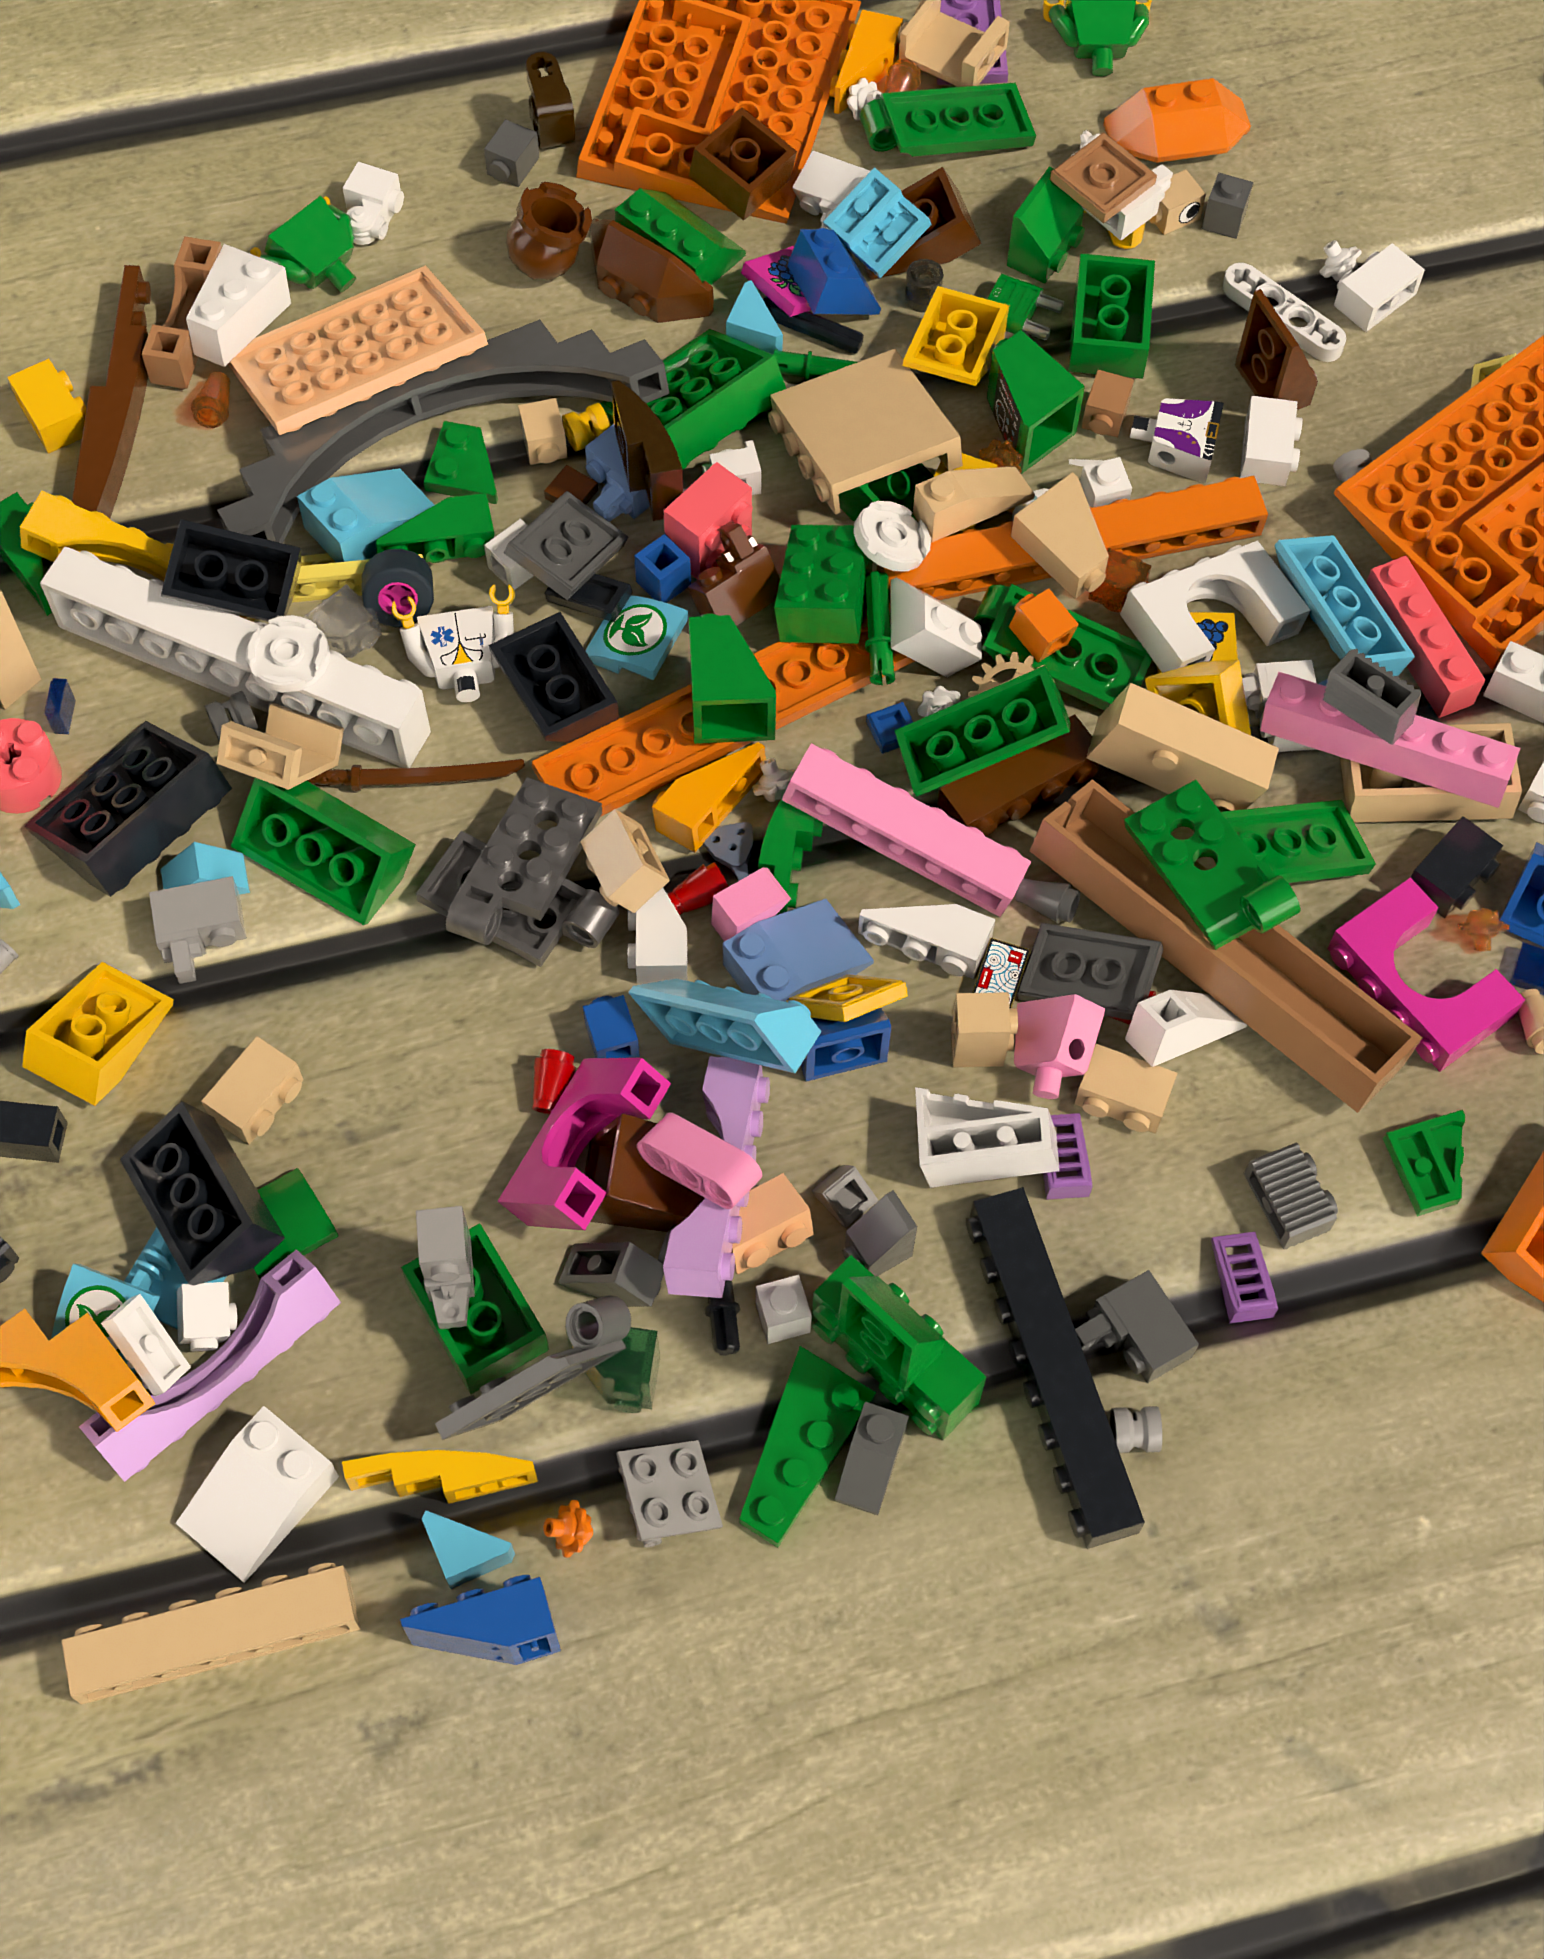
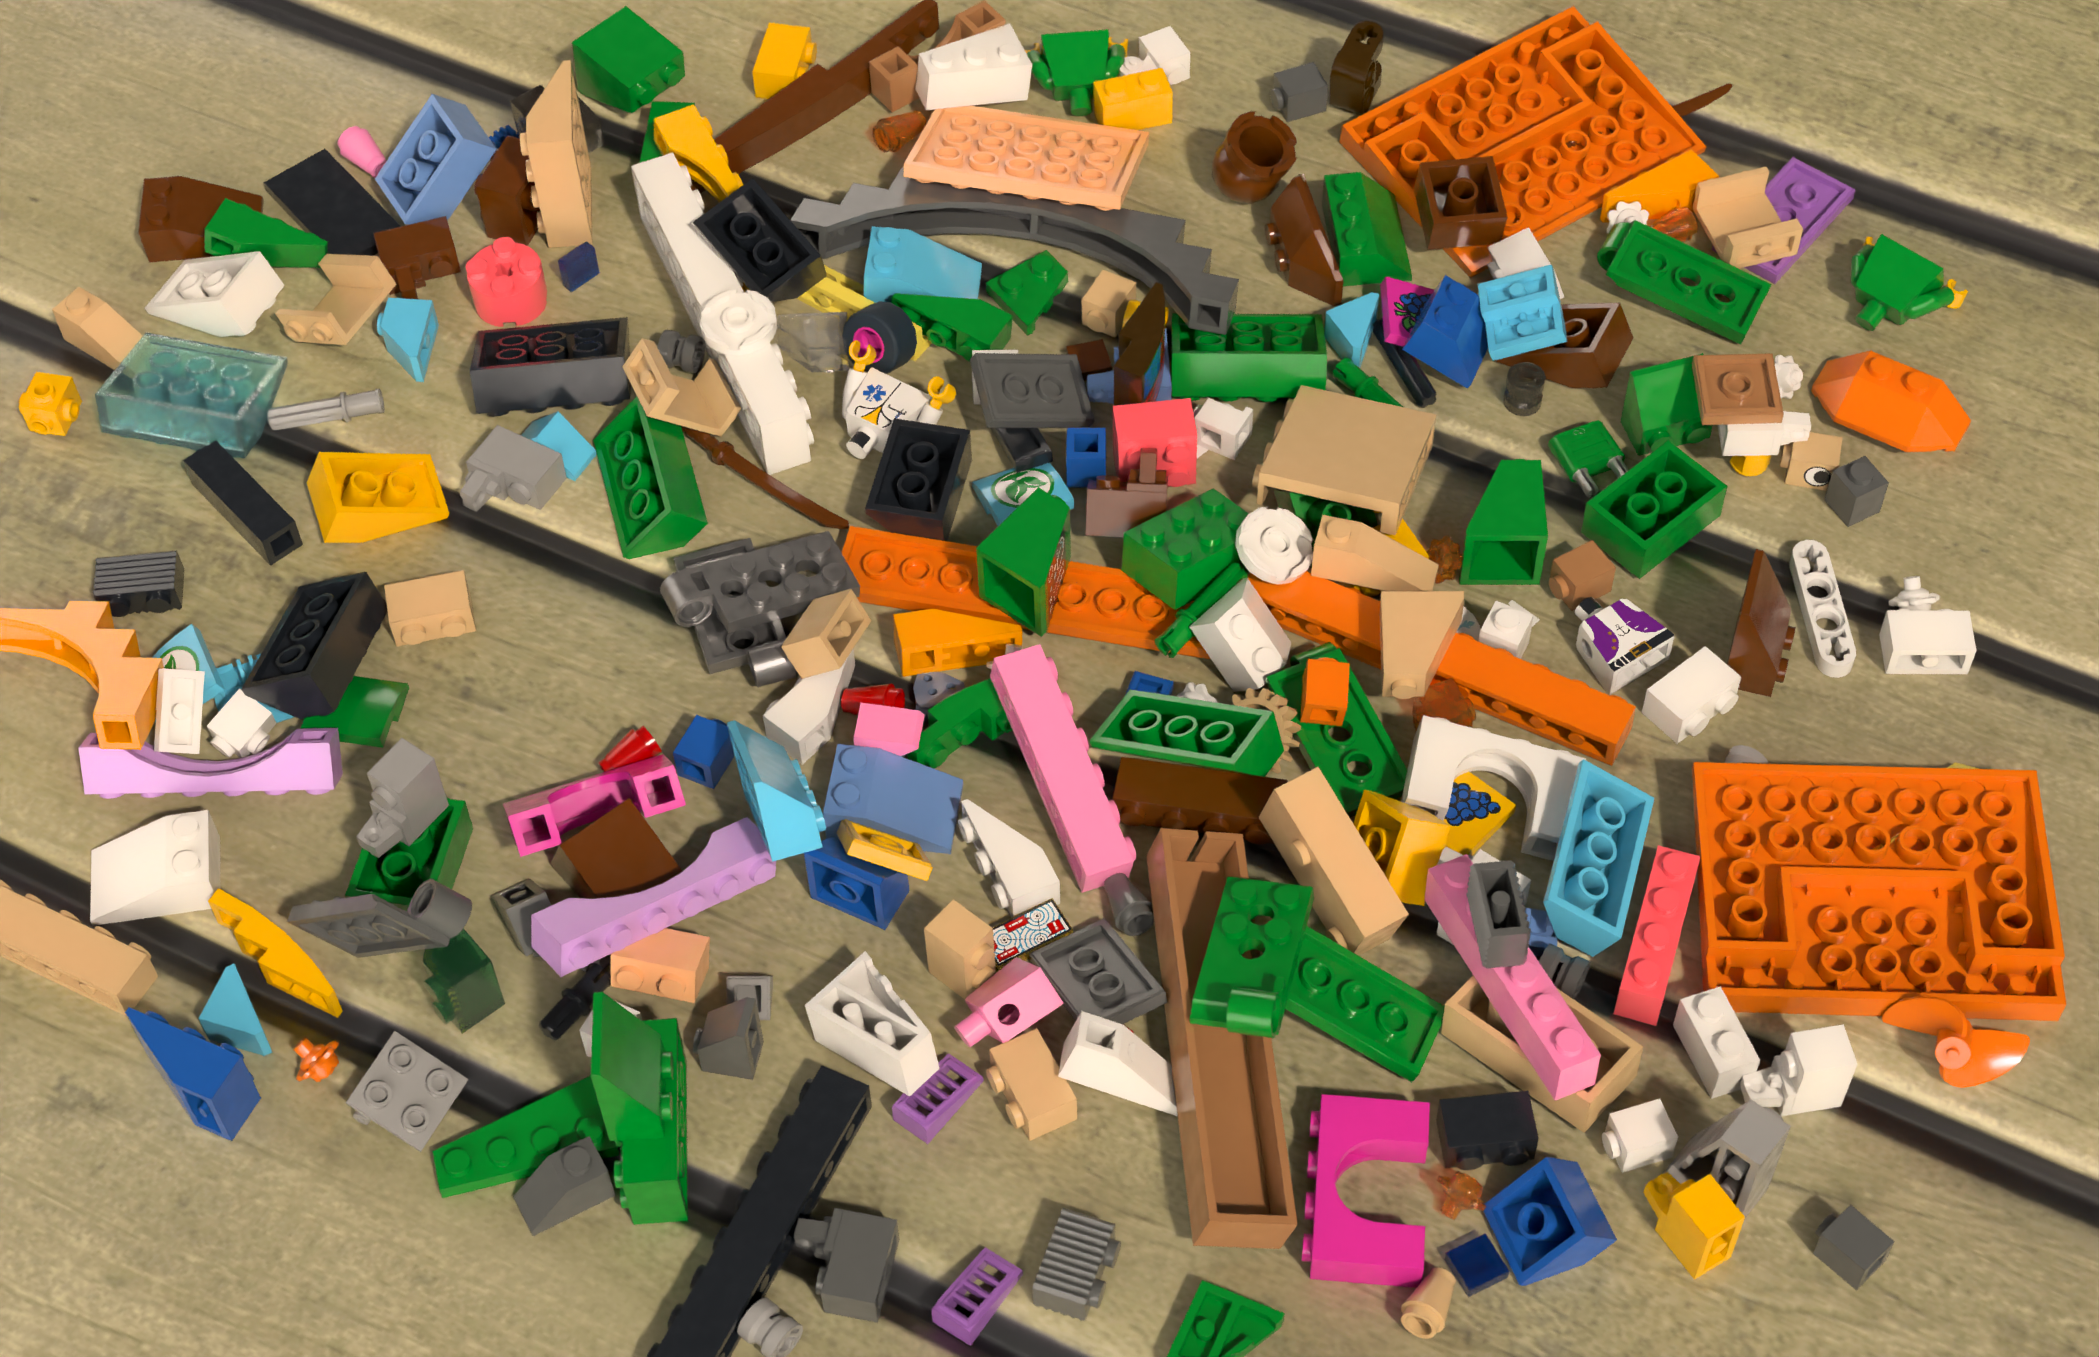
camera: 45 degrees right, 10 degrees down
bright pink beam [637,1113,763,1209] -> none
yellow slope [902,286,1009,386] -> none
none -> yellow brick [1093,67,1173,130]

